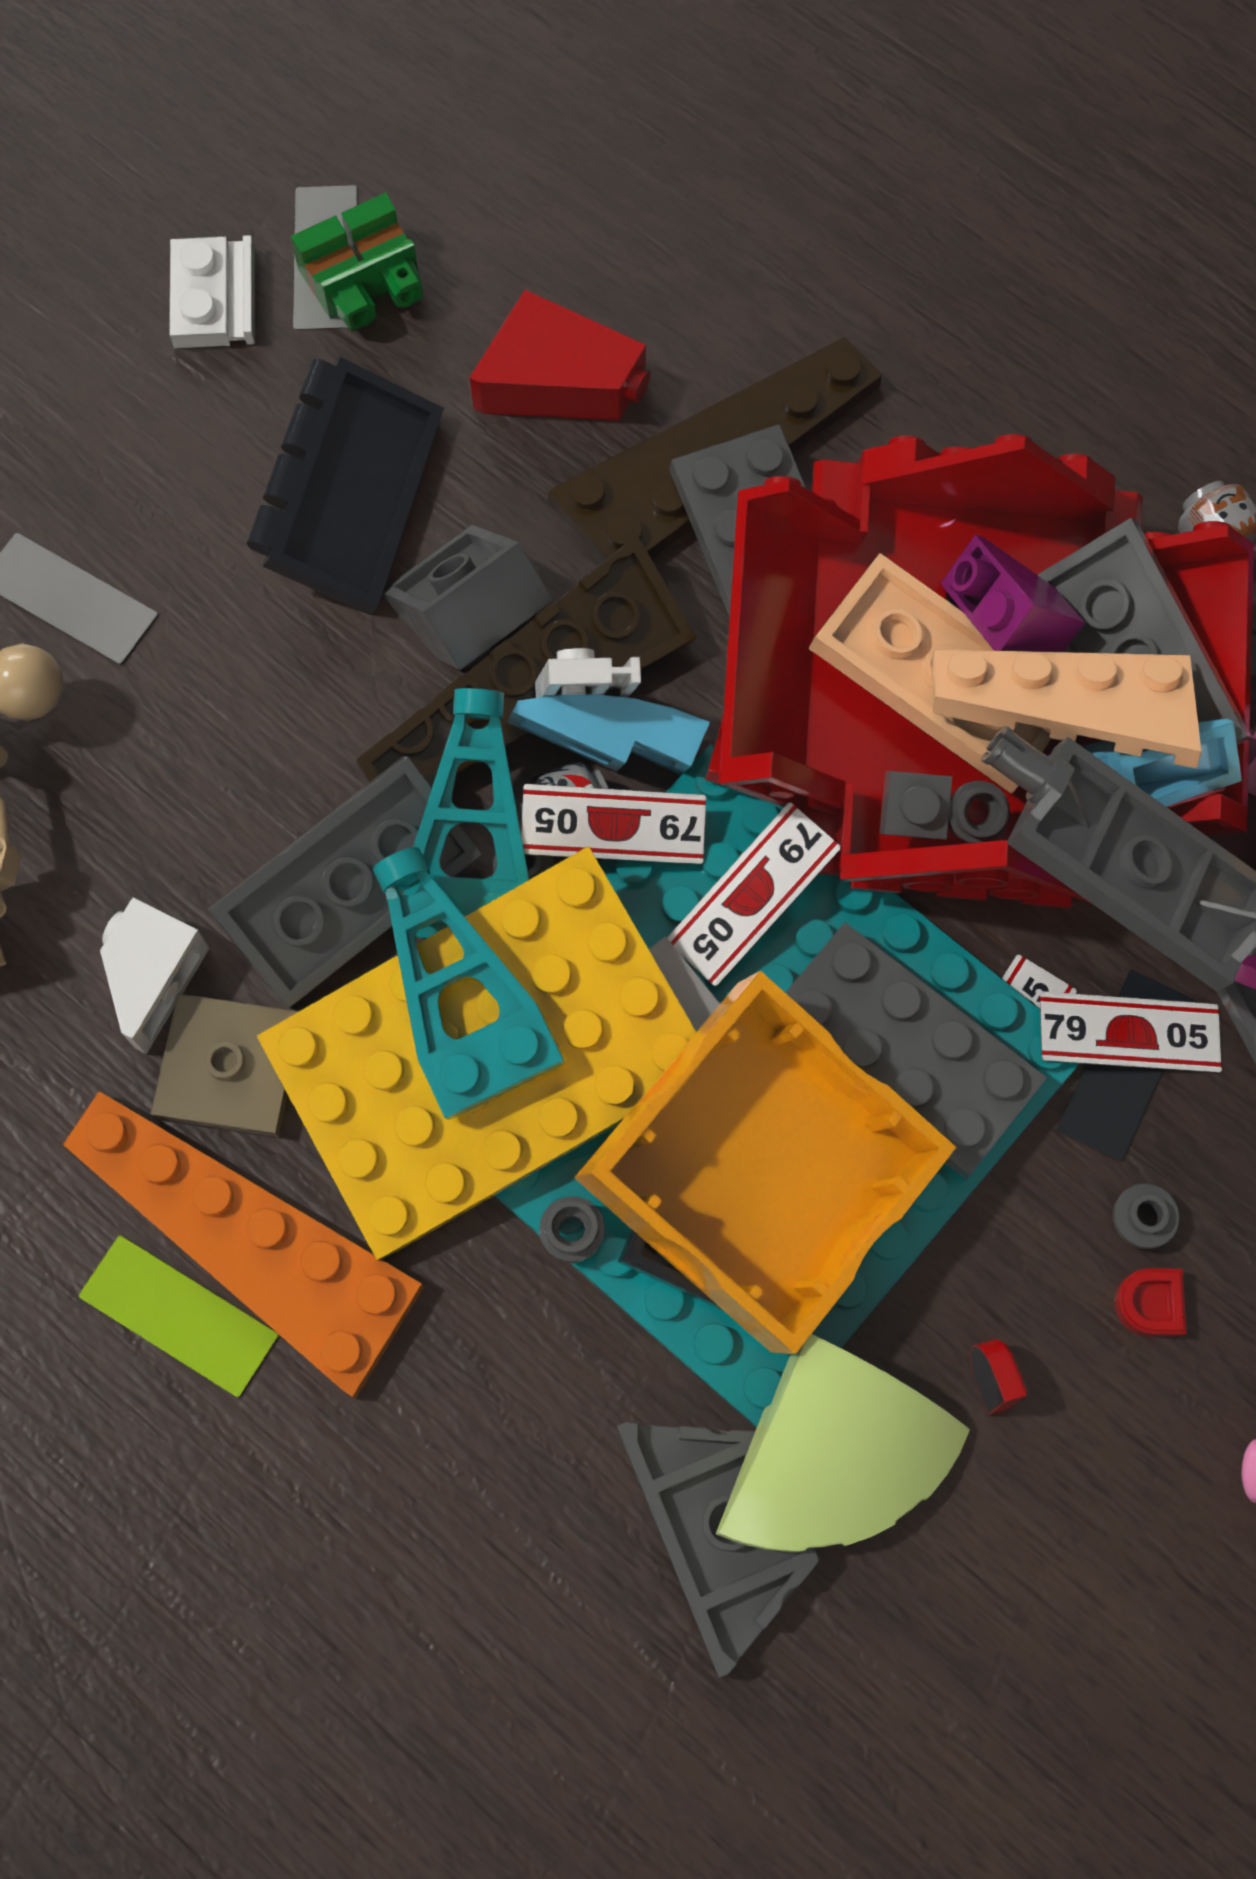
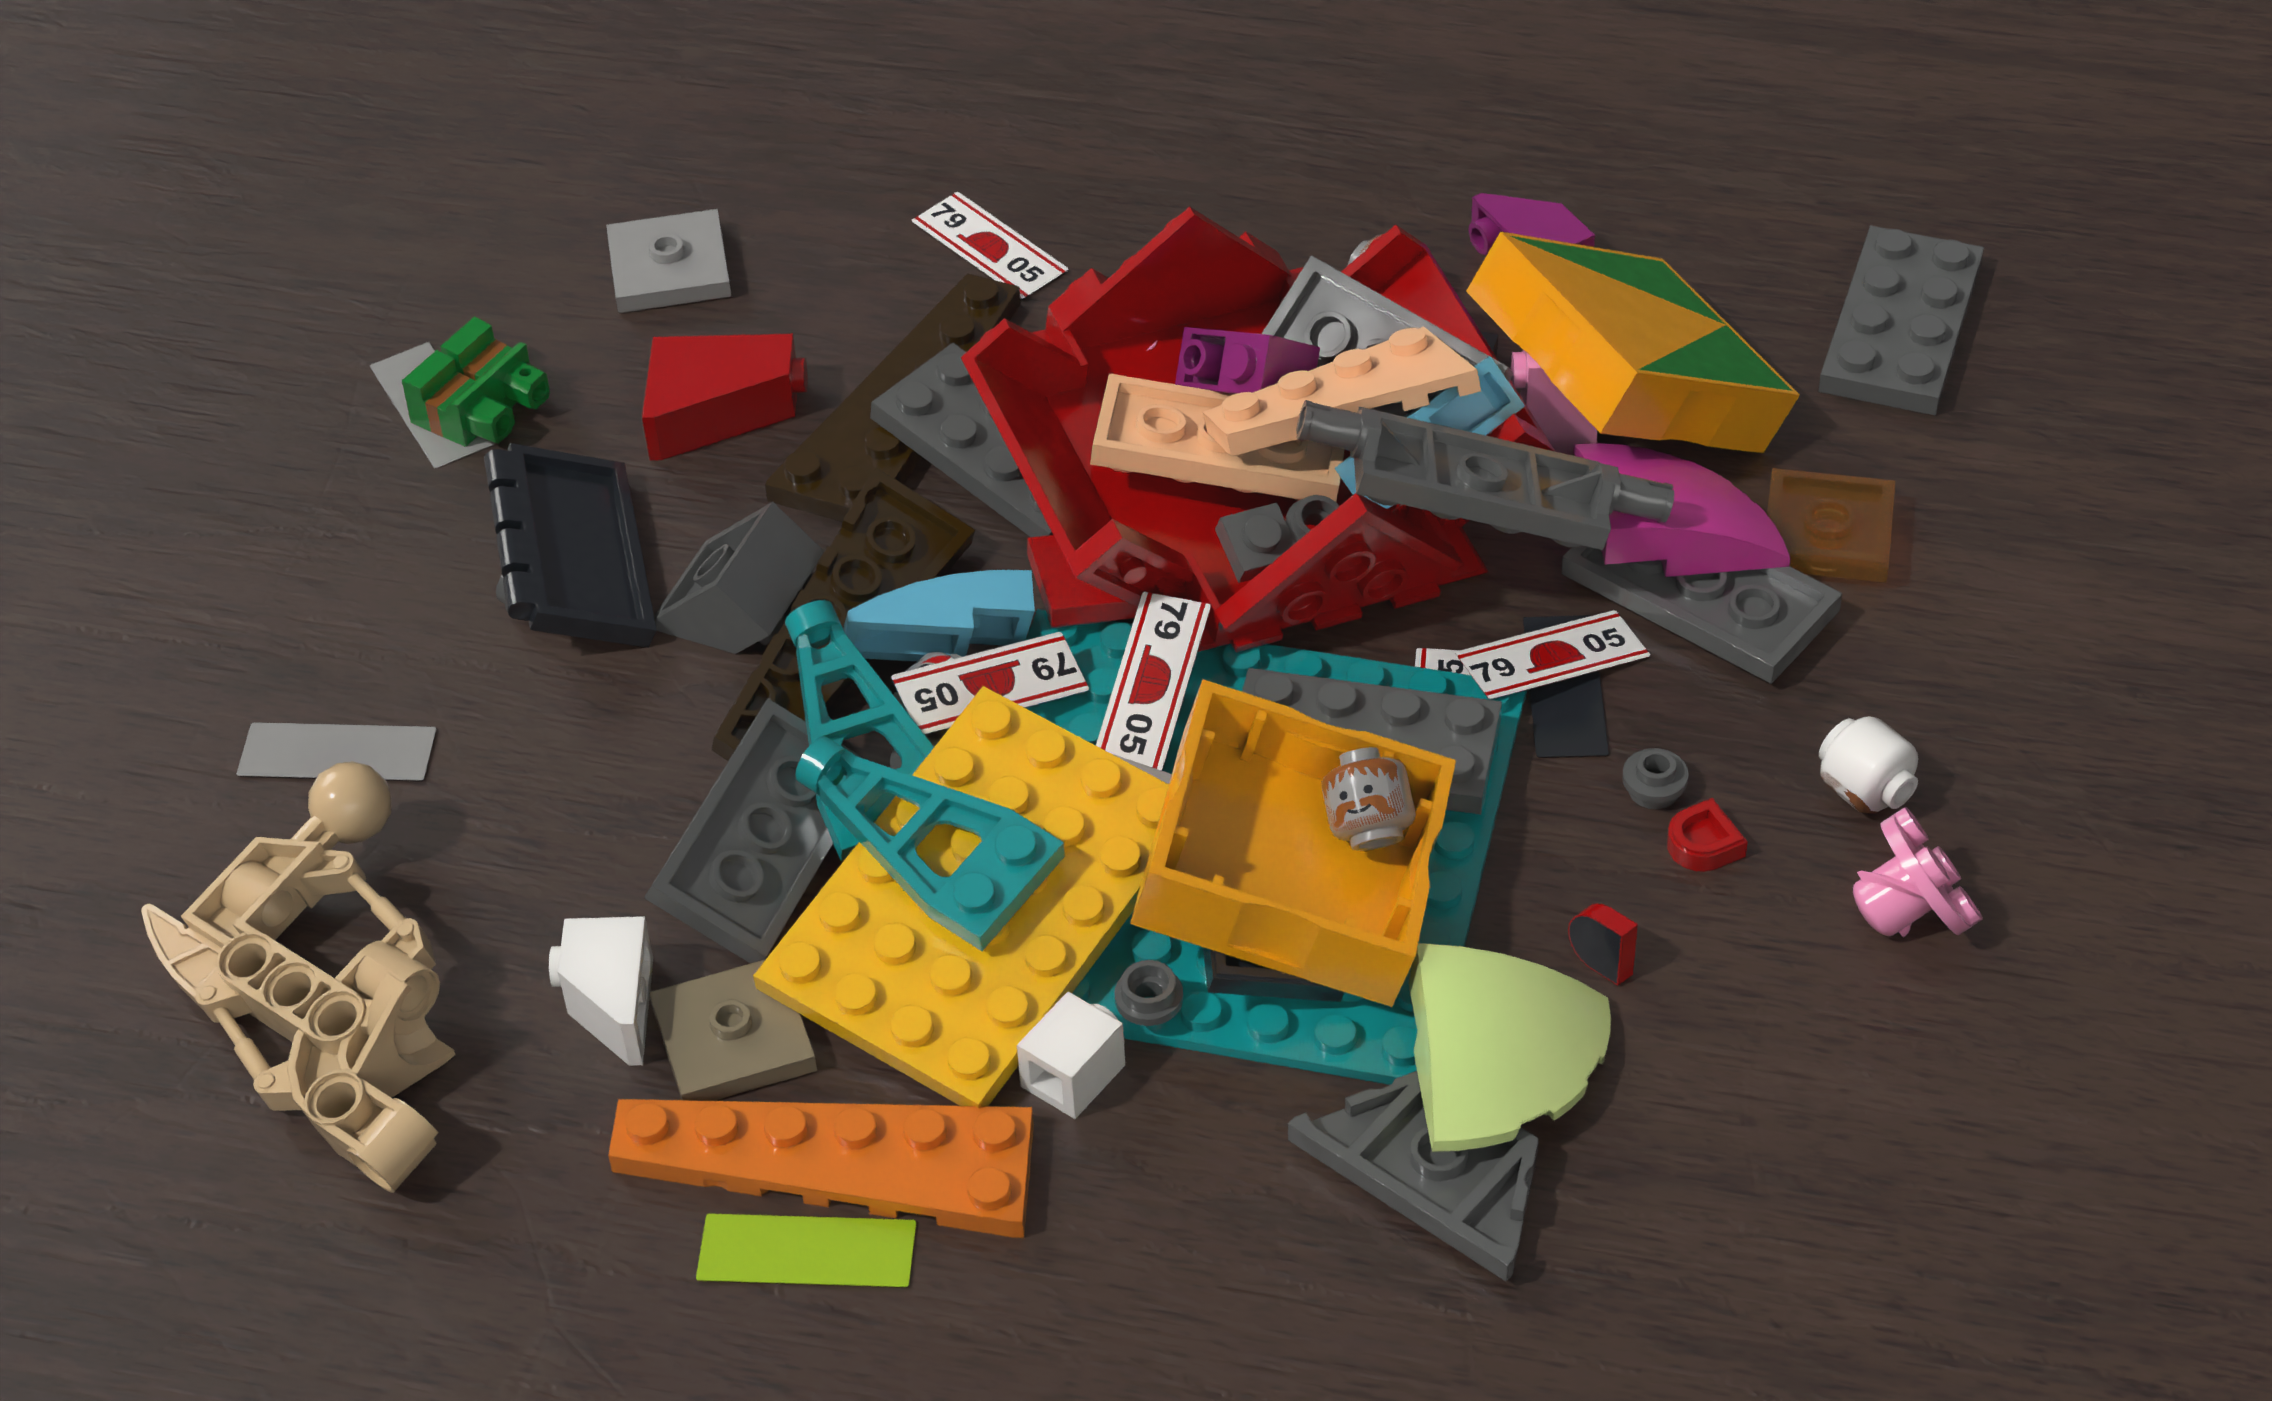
camera: 25 degrees left, 25 degrees down
white plate [170,235,255,348] -> none
white plate [535,648,641,698] -> none
none -> light grey plate [606,209,732,313]
none -> white sticker [912,192,1068,299]
none -> white brick [1017,992,1125,1119]
none -> light grey head [1321,747,1416,851]

